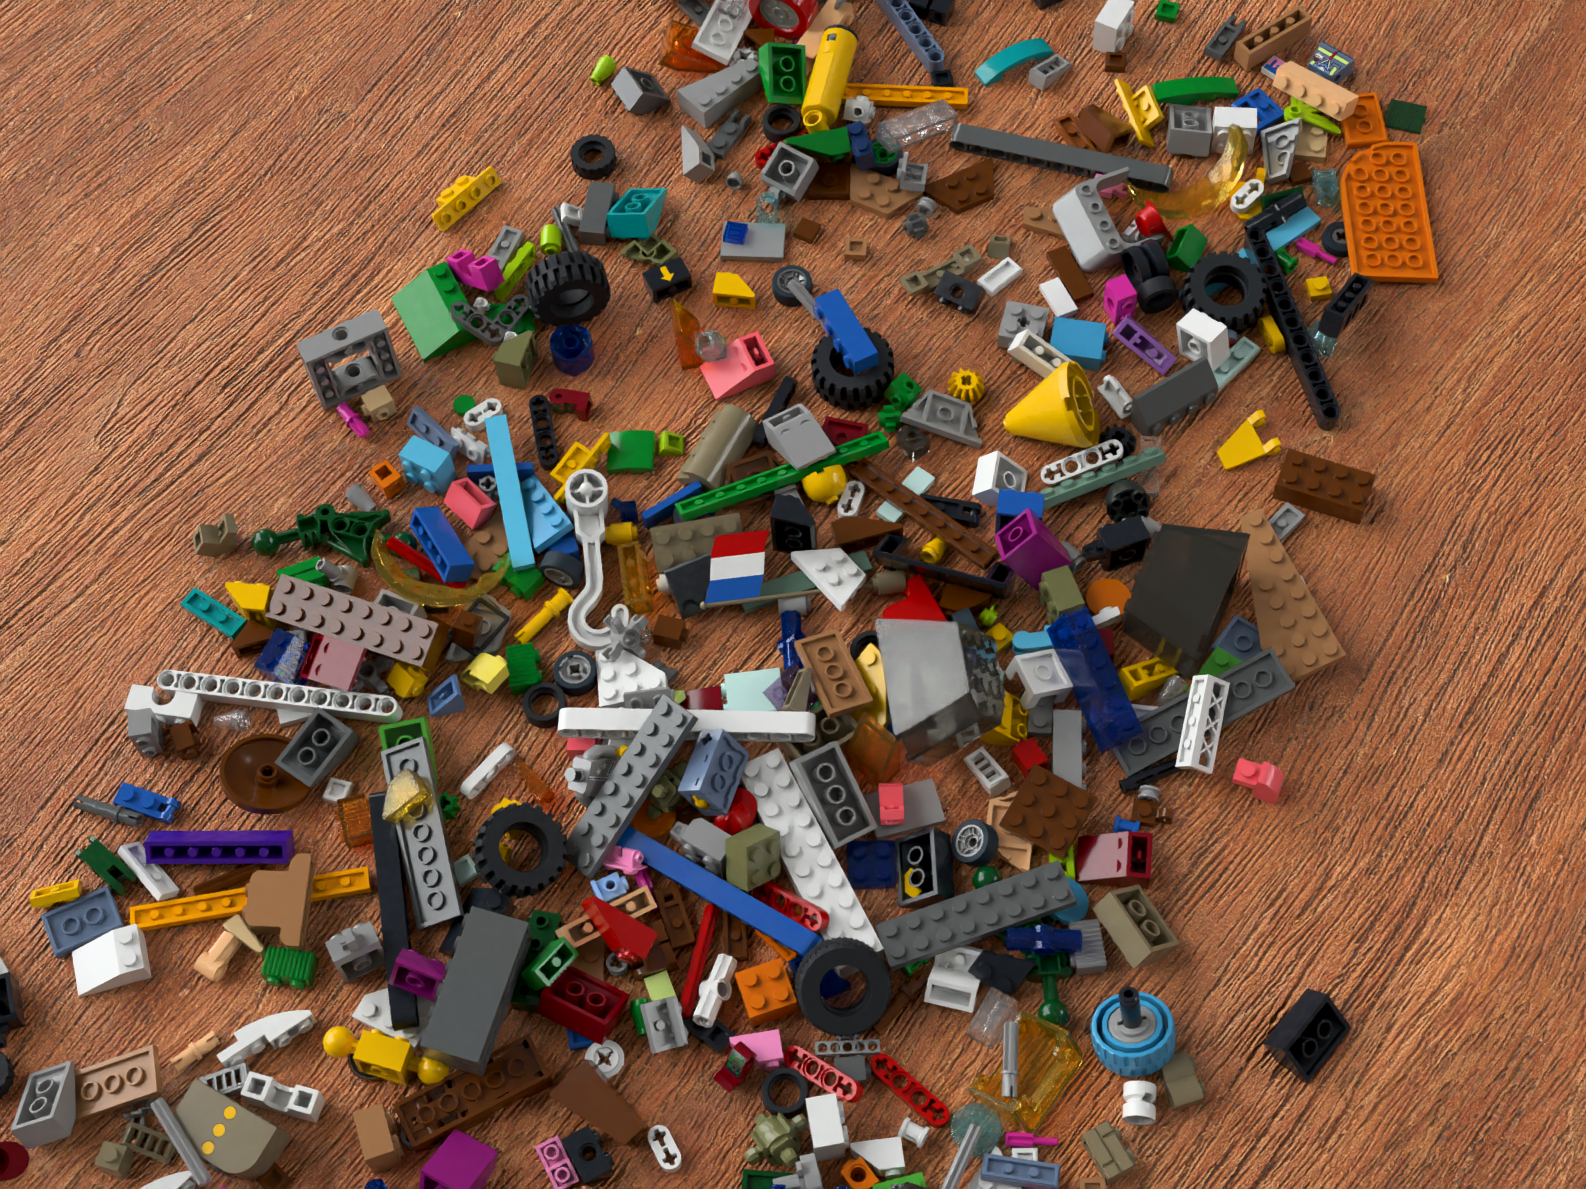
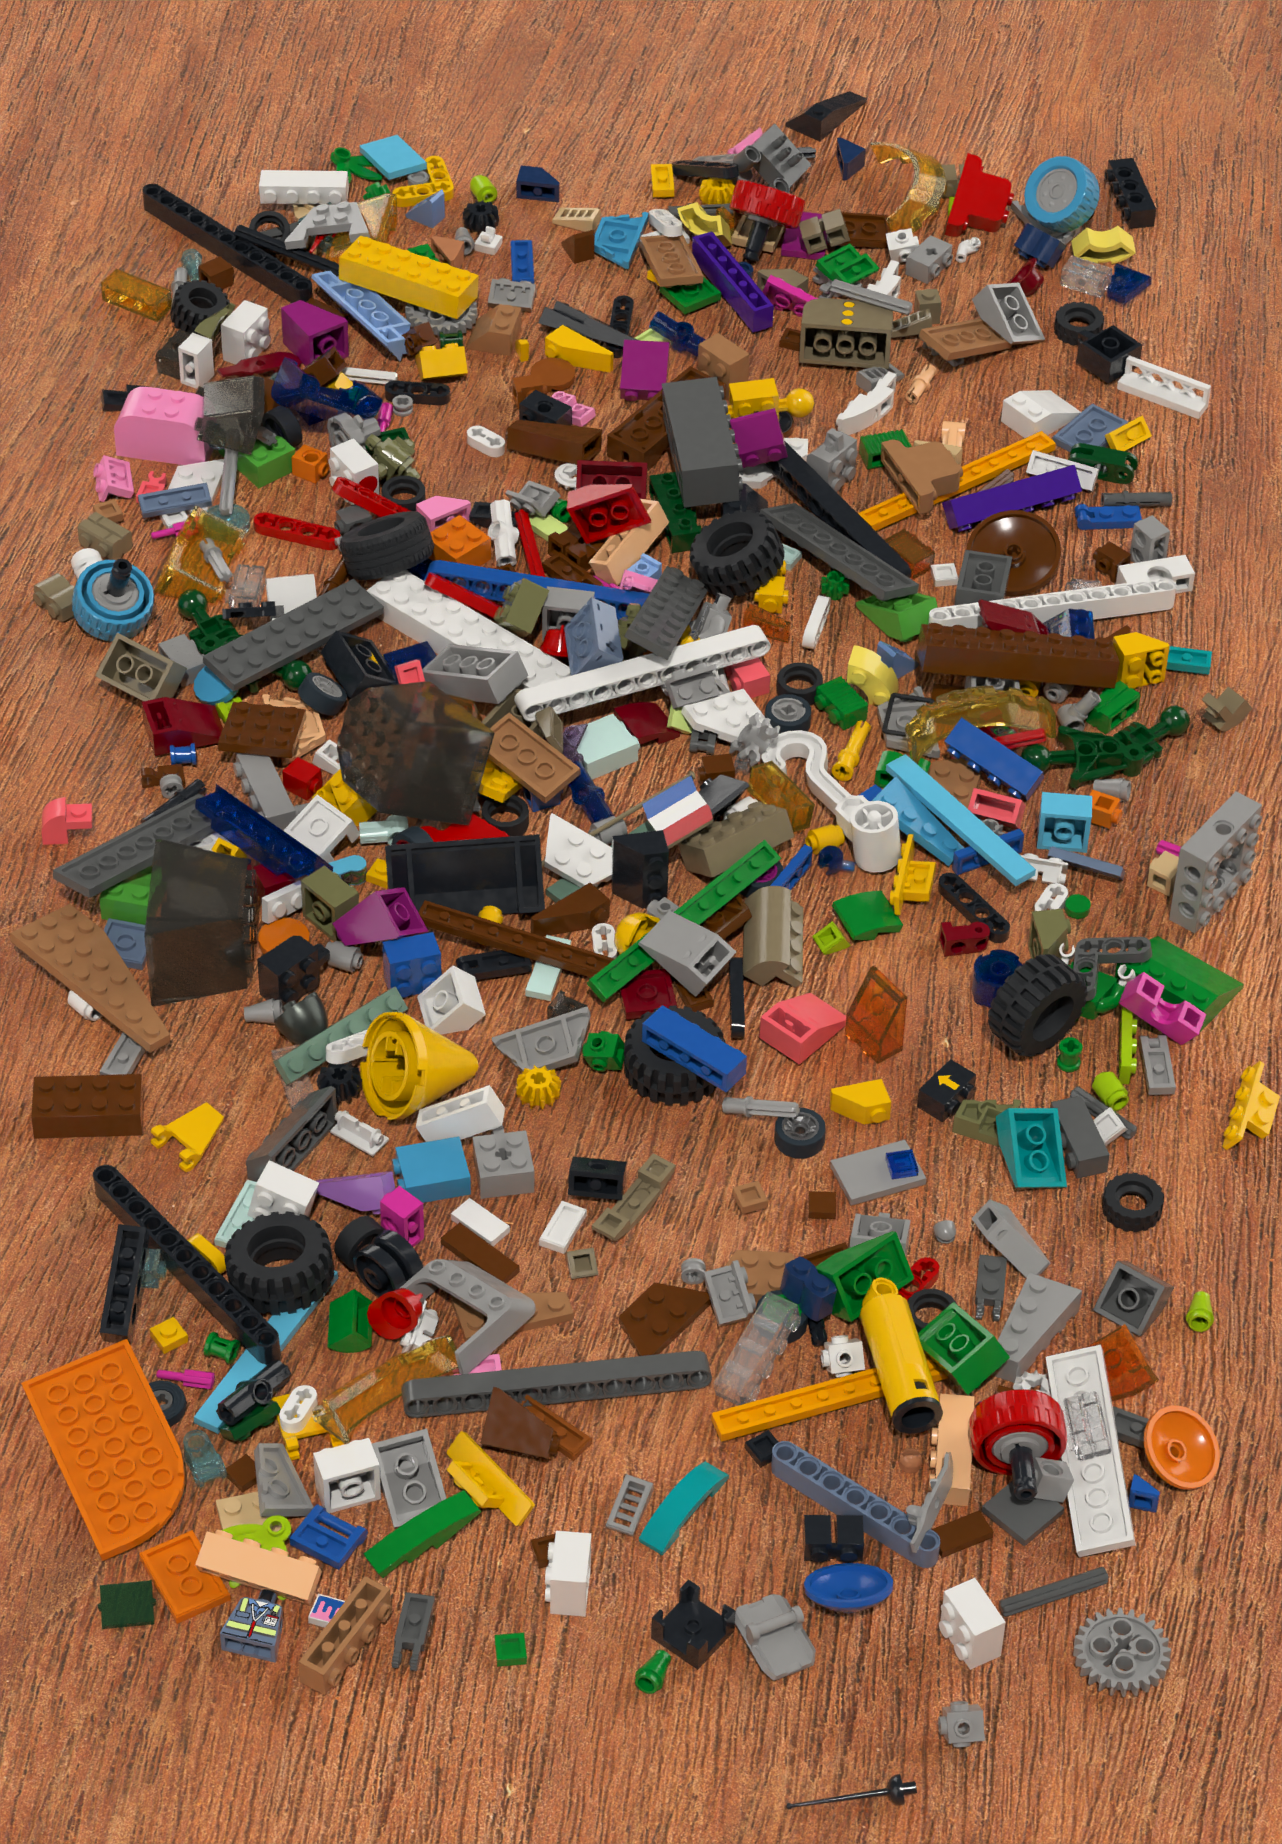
camera: 150 degrees right, 15 degrees down
white arch [240,1071,325,1123] -> none
clear yellow slope [382,768,431,824] -> none
reddish brown brick [452,609,483,650] -> none
green brick [521,937,579,991] -> none
black wheel [539,551,585,589] -> none
clear light blue brick [695,329,727,363] -> none
dark red leg [713,1041,757,1093] -> none
clear light blue brick [756,192,779,224] -> none
white slope [850,1136,905,1179] -> none
green gear [878,405,901,433] -> none
white bush [897,1117,930,1149] -> none
dark grey gear [903,212,928,239] -> none
clear blue piece [1006,924,1082,956] -> none
white fence [1175,674,1230,774] -> none

